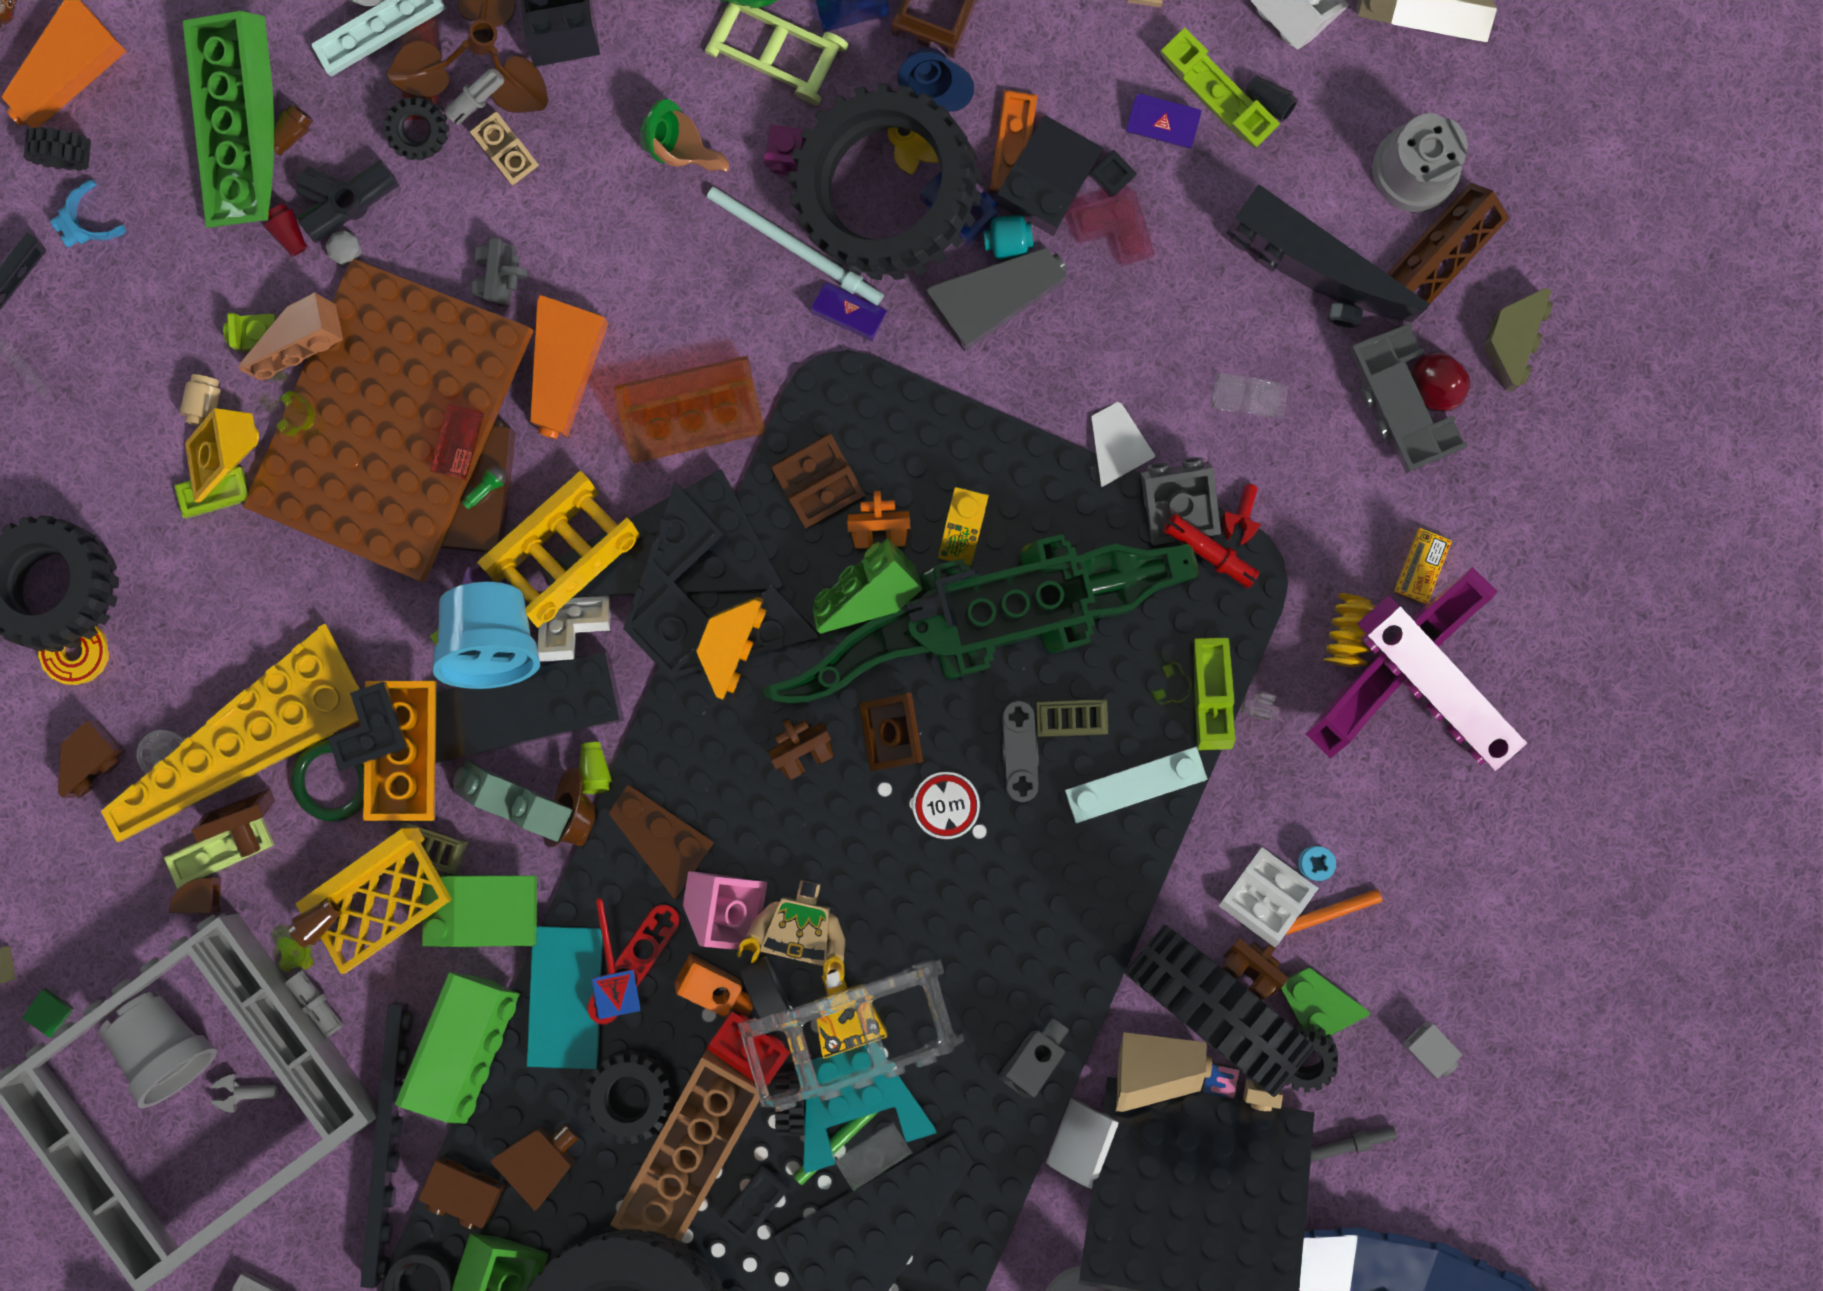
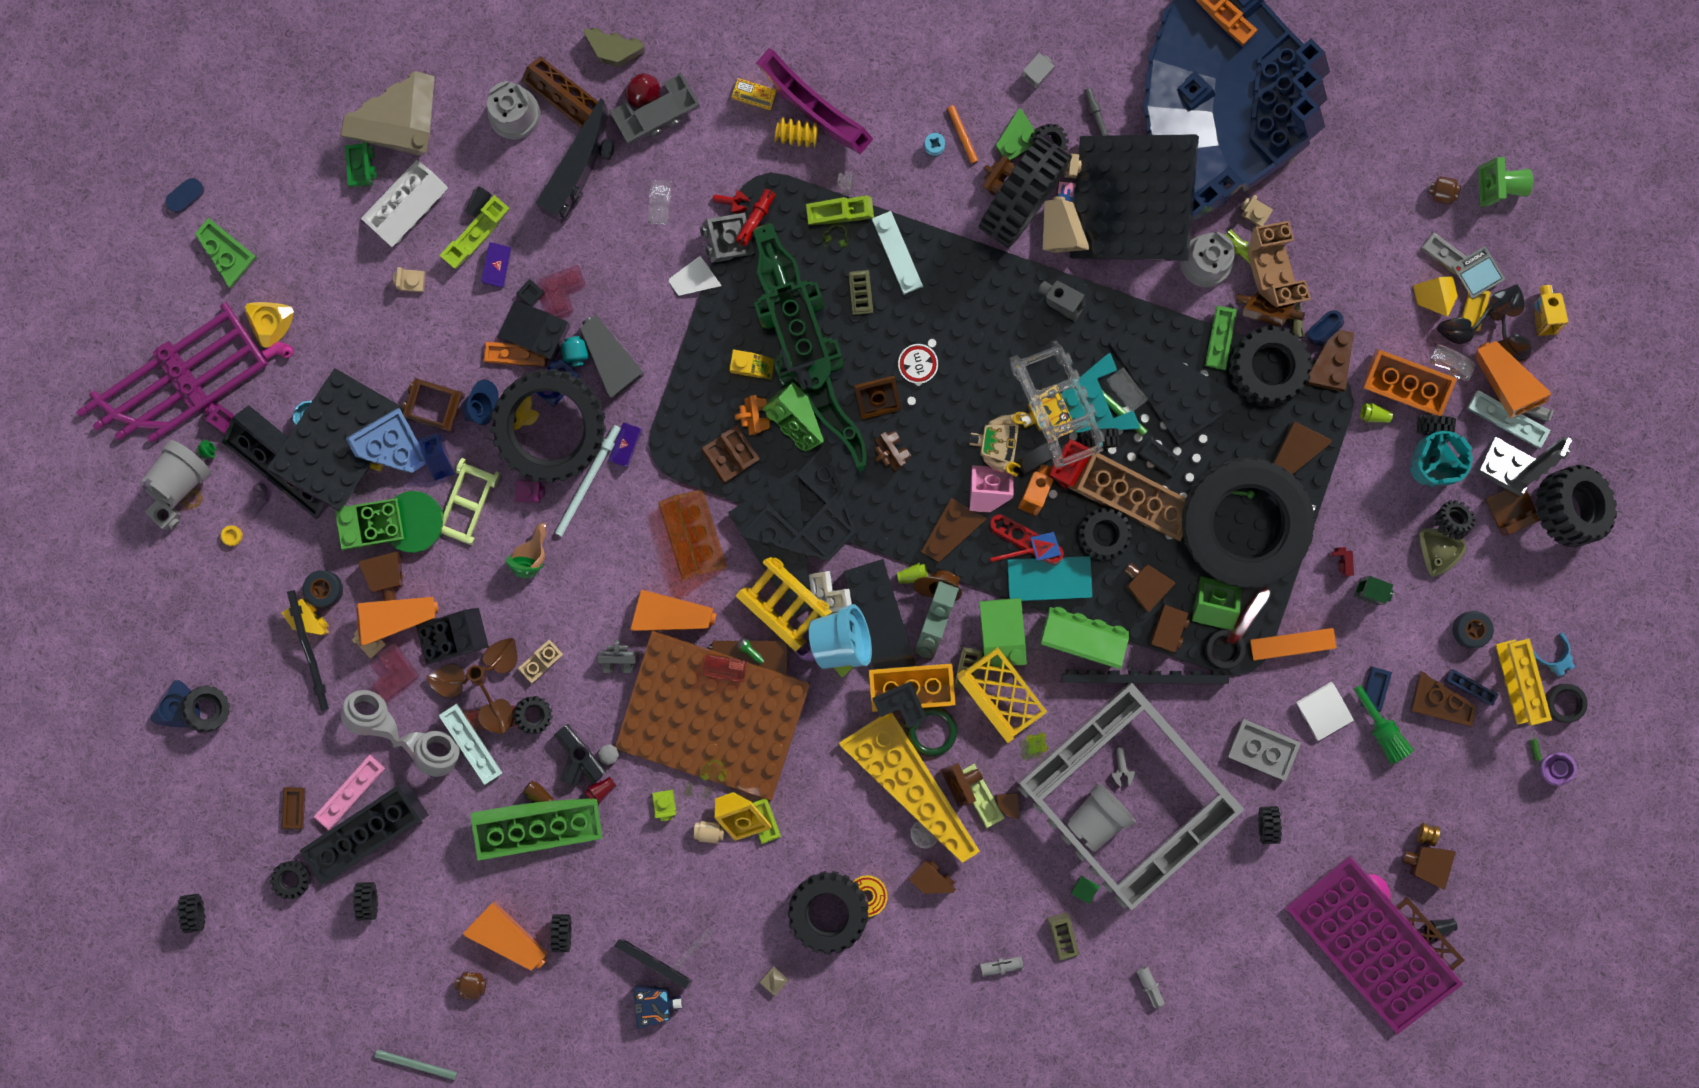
camera: 100 degrees left, 0 degrees up
dark azure helmet [50,180,126,248] -> none
nougat slope [238,293,343,380] -> none
light grey pin [284,970,344,1038] -> none
reddish brown cone [287,898,342,948] -> none
light grey axle [444,68,504,125] -> none
light orange slope [696,597,767,700] -> none
dark grey piece [1002,701,1039,802] -> none
white slope [1046,1098,1119,1189] -> none
white slope [1219,847,1319,948] -> none
piece [1357,595,1527,771] -> none

